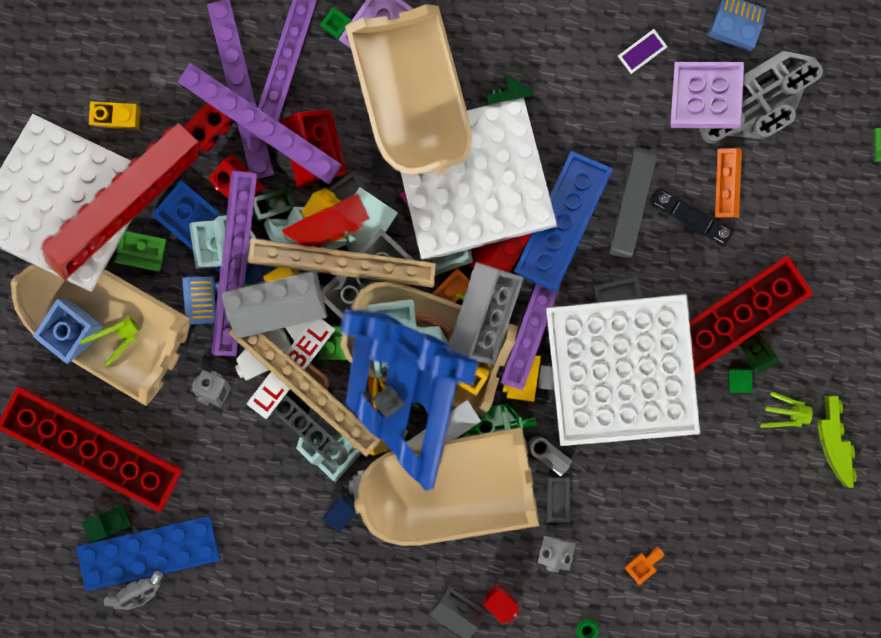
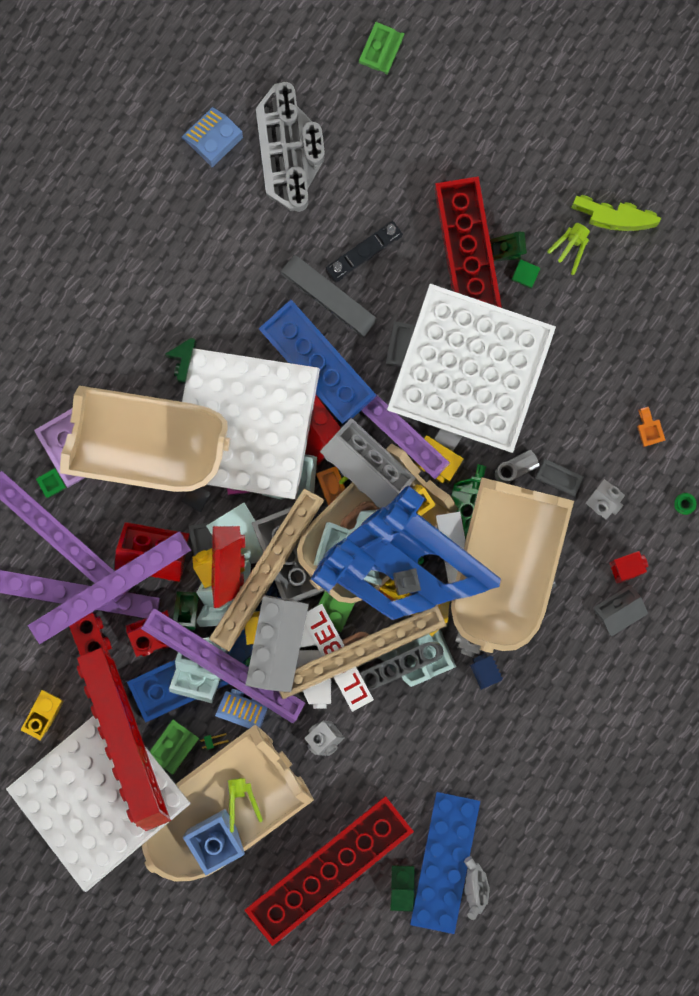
camera: 65 degrees left, 5 degrees down
dark purple tile [617,29,667,75] -> none
lavender plate [671,62,744,128] -> none
orange plate [715,148,742,218] -> none
none -> piece [200,733,229,750]

